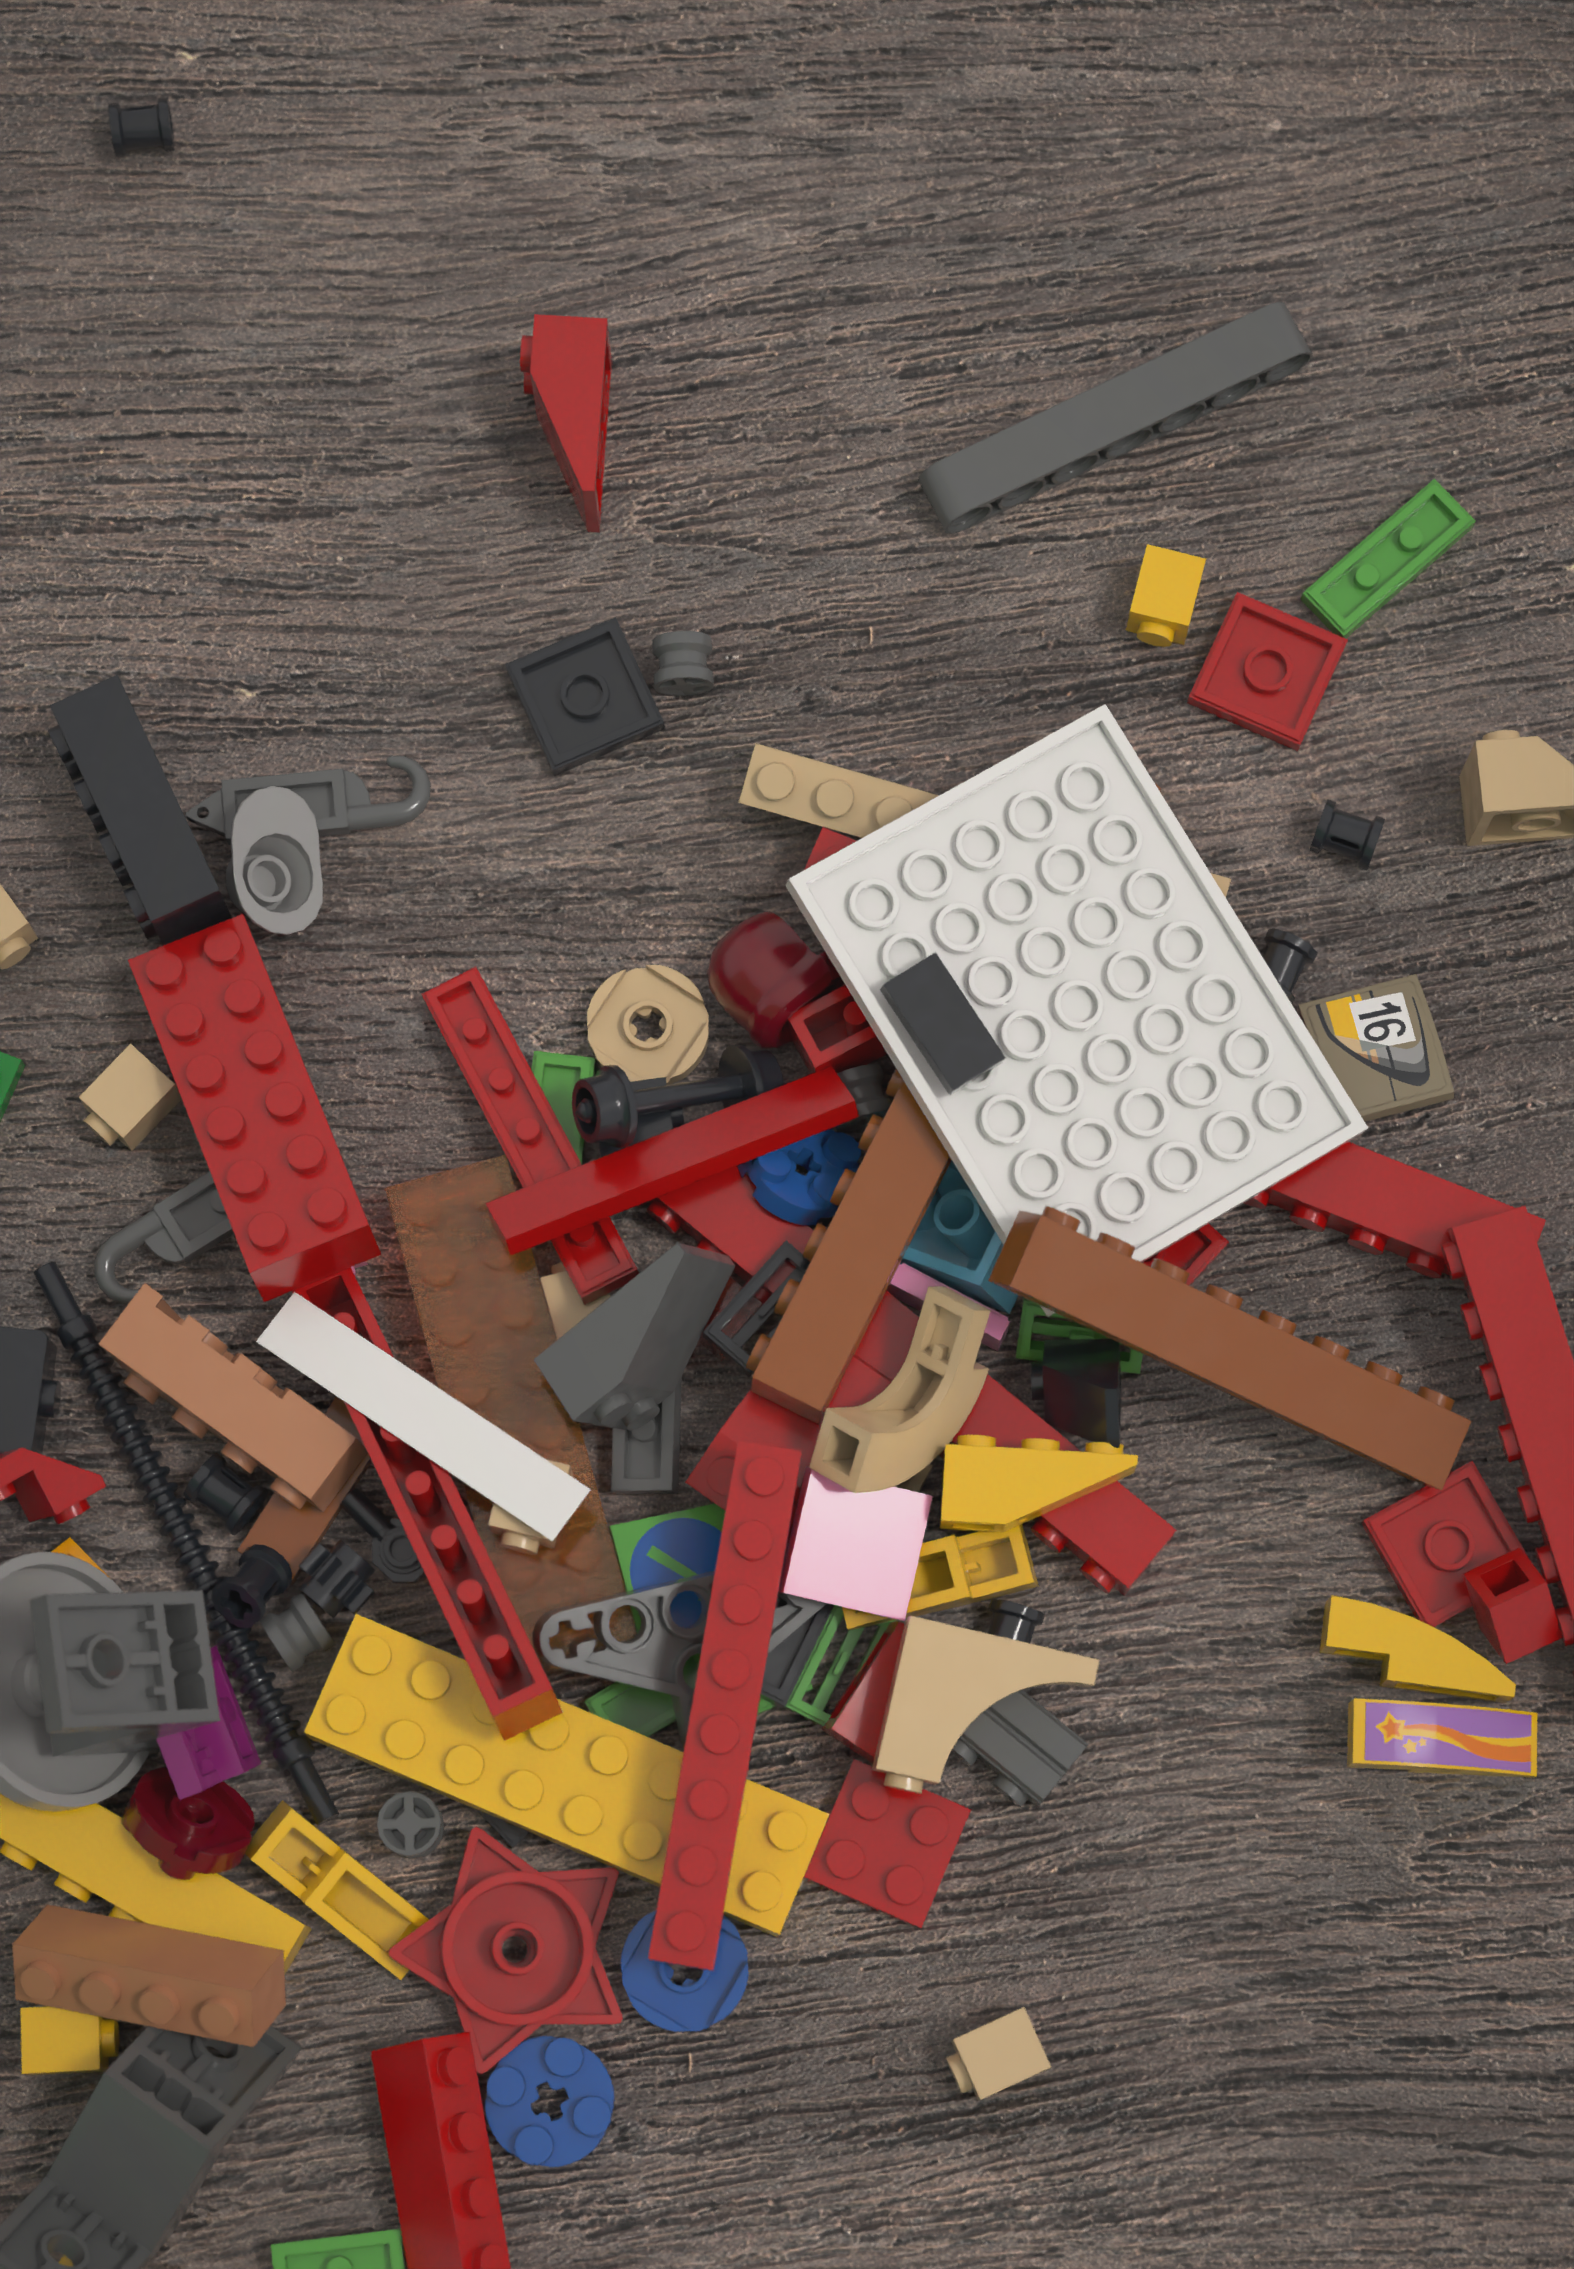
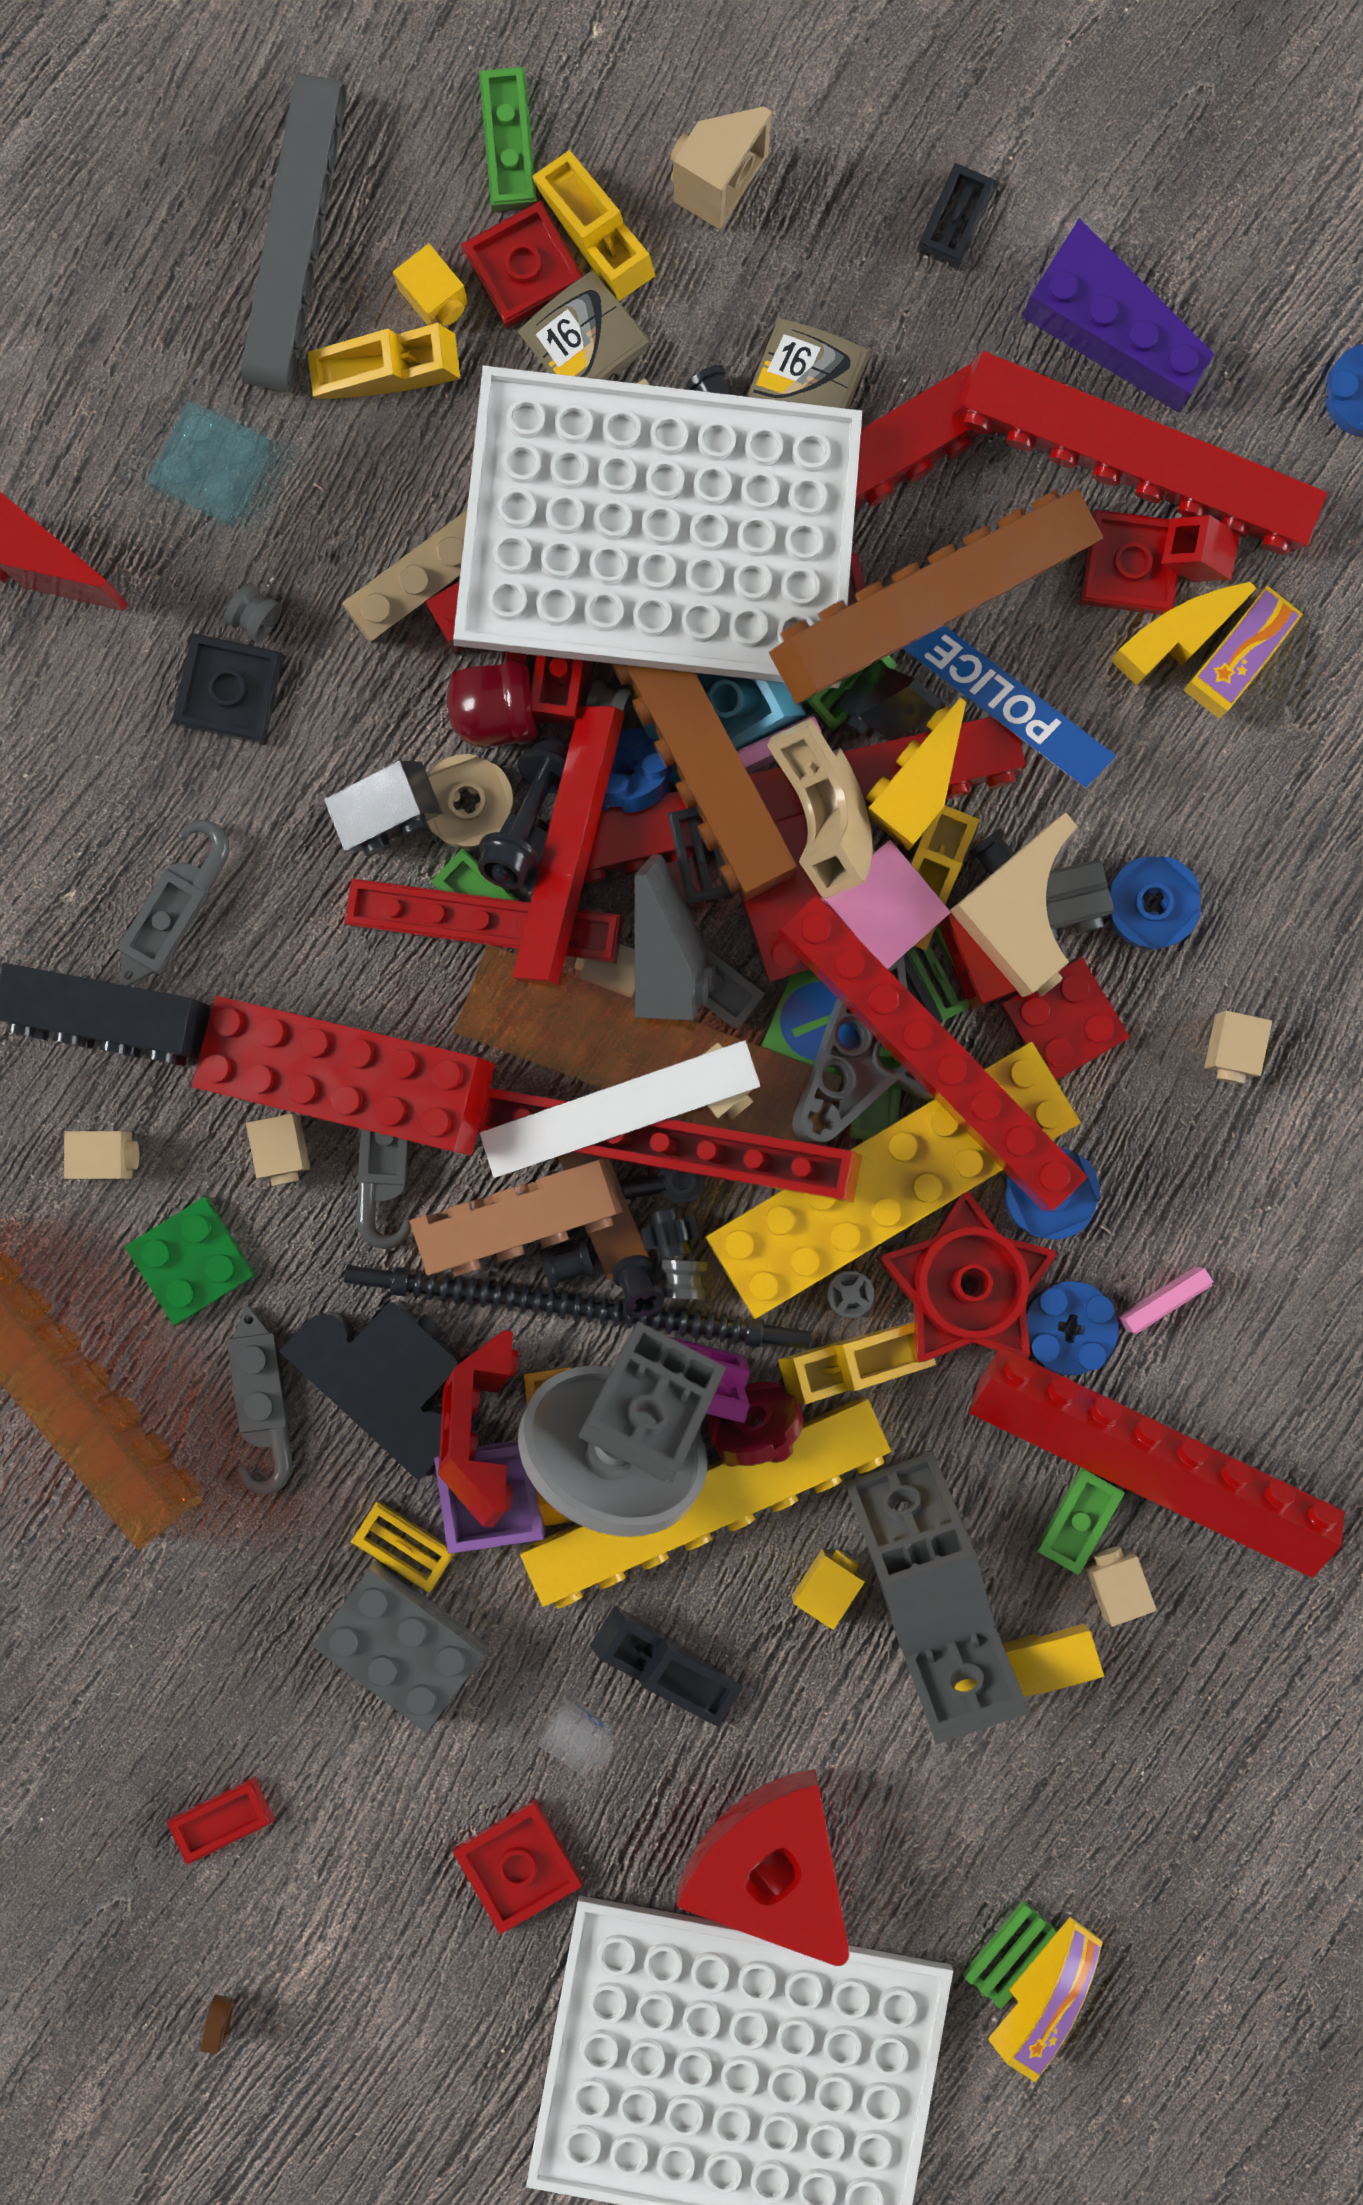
camera: 50 degrees left, 10 degrees up
nougat brick [12,1904,286,2047] -> none
light grey piece [226,786,323,935] -> none
black tile [880,952,1006,1095] -> none
black bush [1309,799,1385,871] -> none
none -> clear light blue plate [147,400,274,527]
none -> yellow slope [308,323,460,399]
none -> brick [324,760,443,856]
none -> slope [517,270,652,380]
none -> yellow slope [532,150,655,301]
none -> blue sticker [903,626,1116,788]
none -> blue plate [1108,856,1201,951]
none -> bright pink tile [1117,1267,1213,1334]

